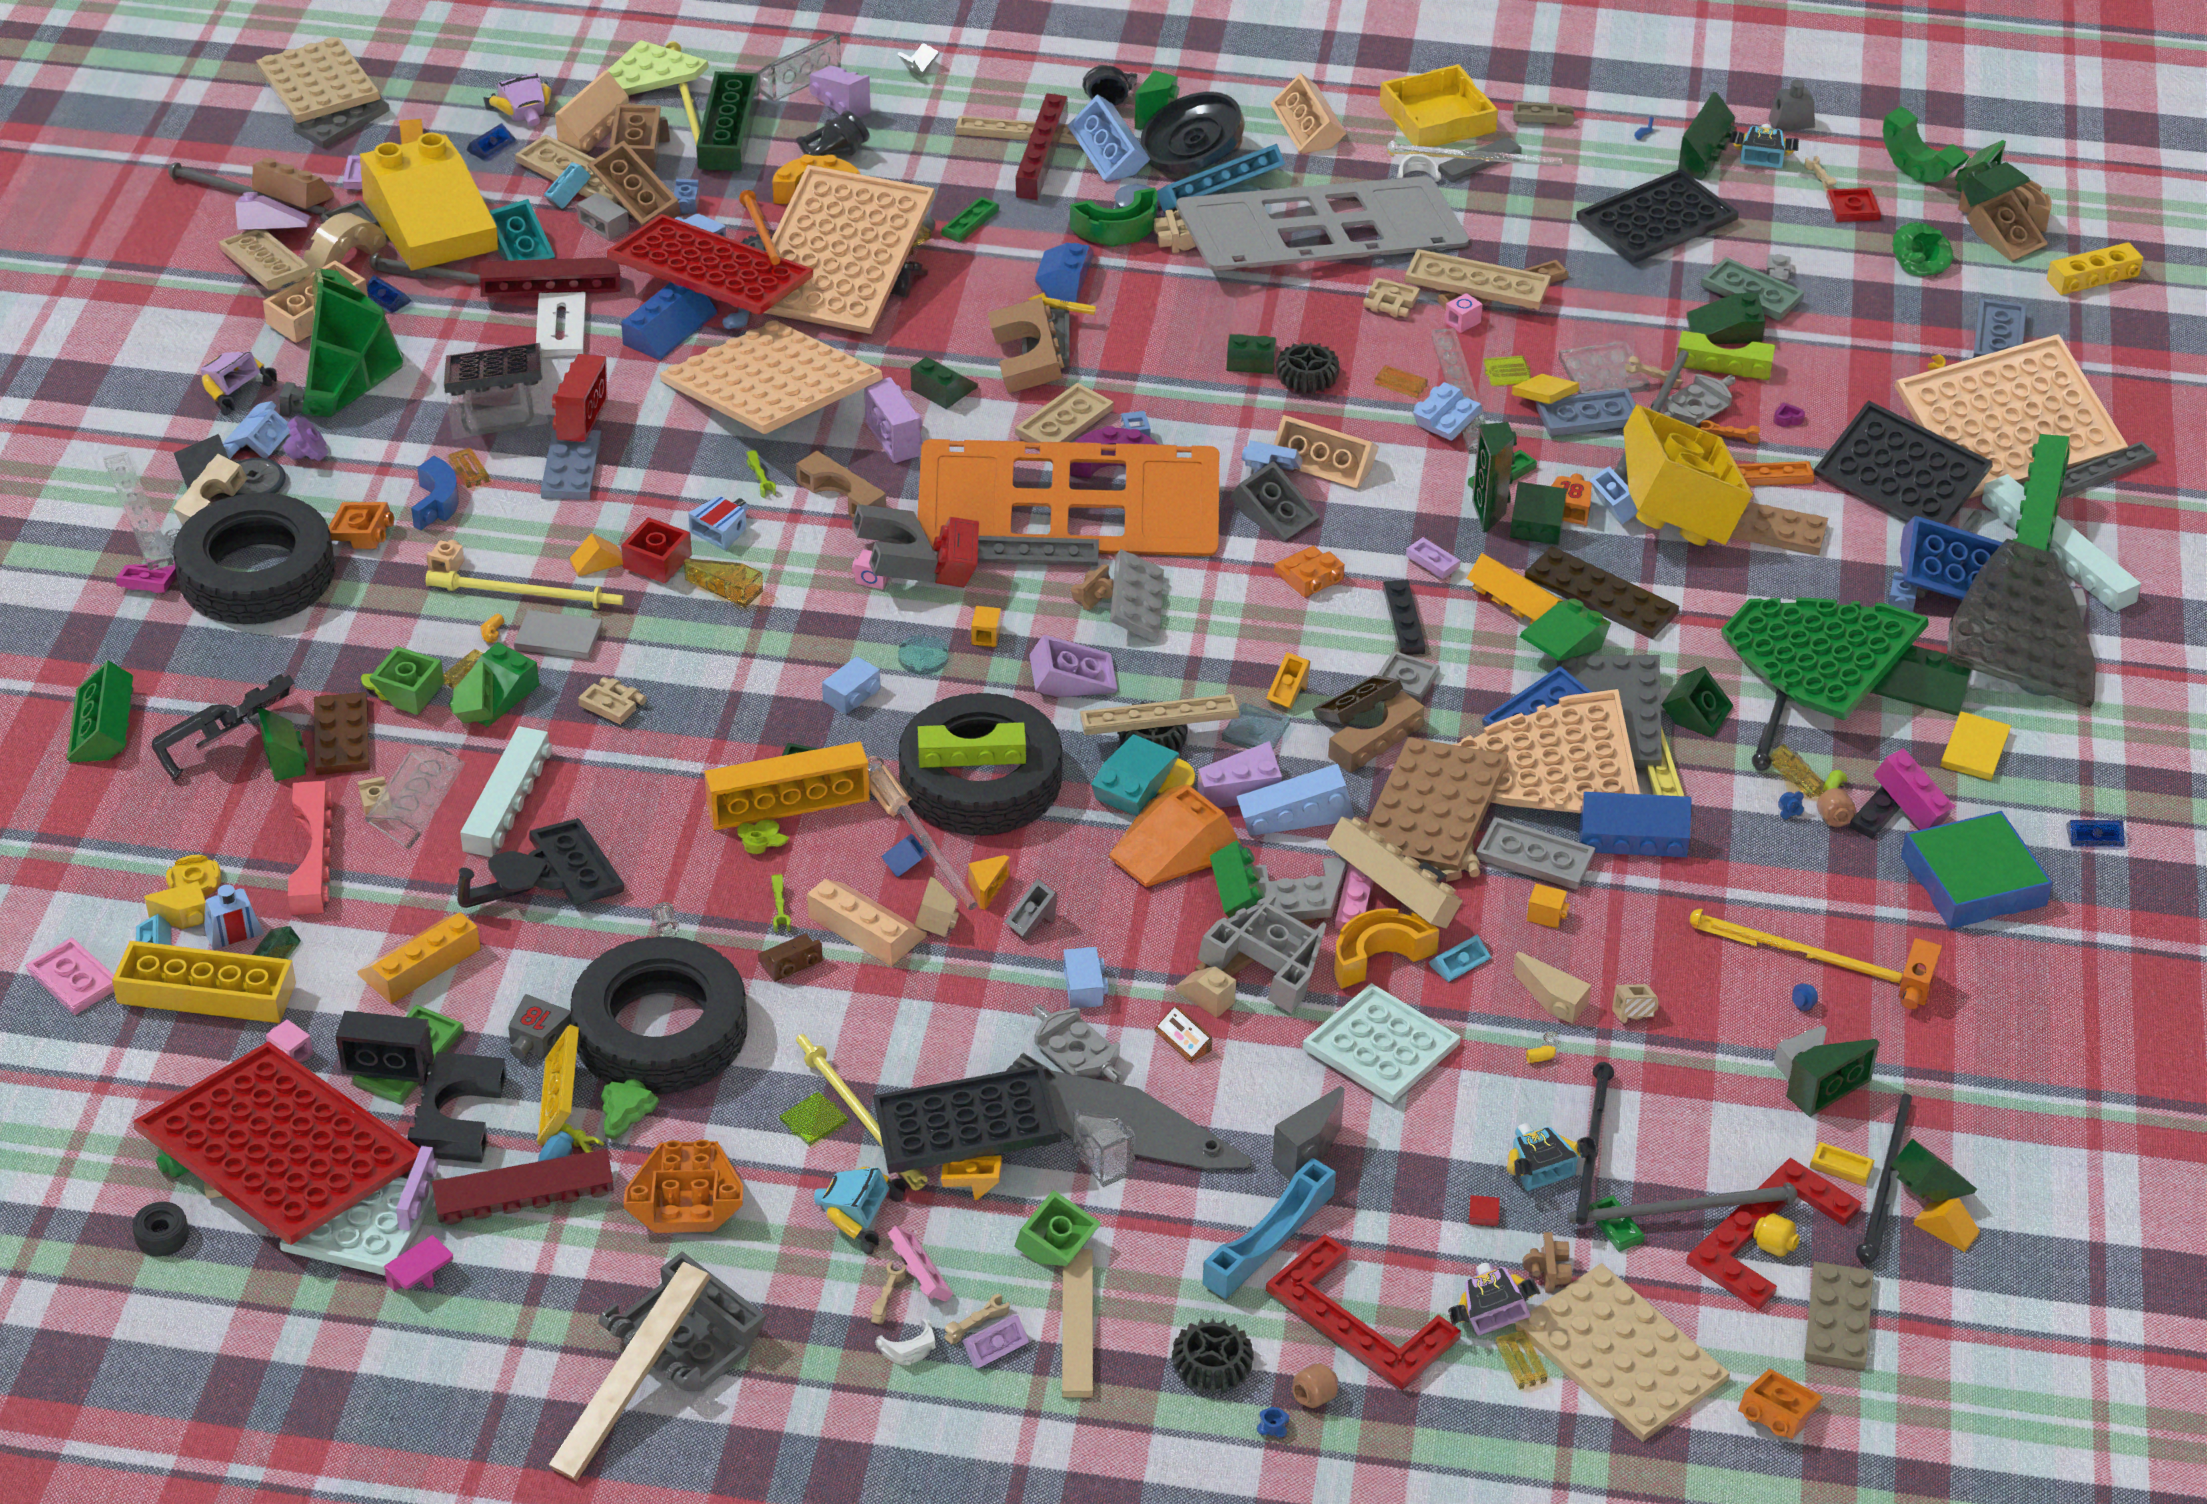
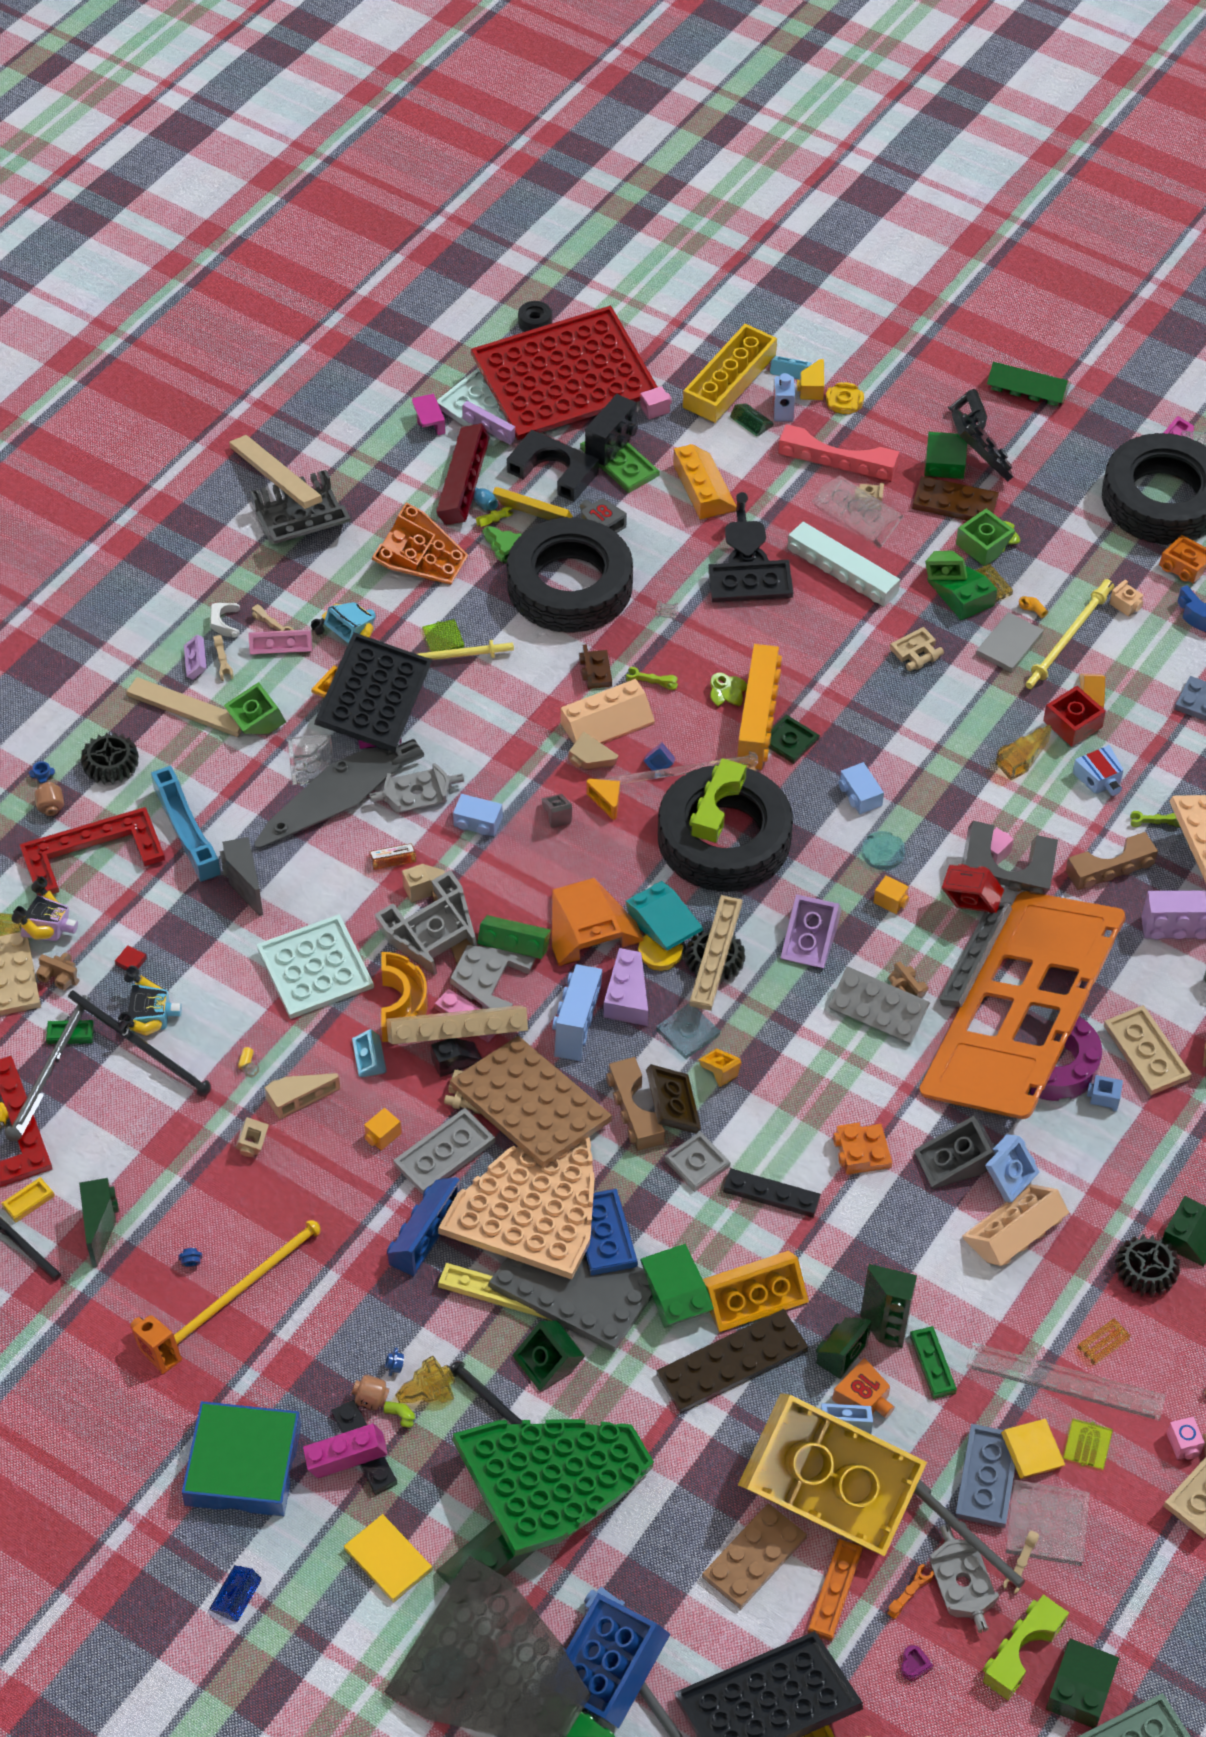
camera: 115 degrees right, 10 degrees up
bright pink tile [25,937,114,1015] -> none
lavender plate [1406,537,1460,579] -> none
light blue plate [1413,382,1483,441] -> none
light grey slope [1774,1025,1827,1080] -> none

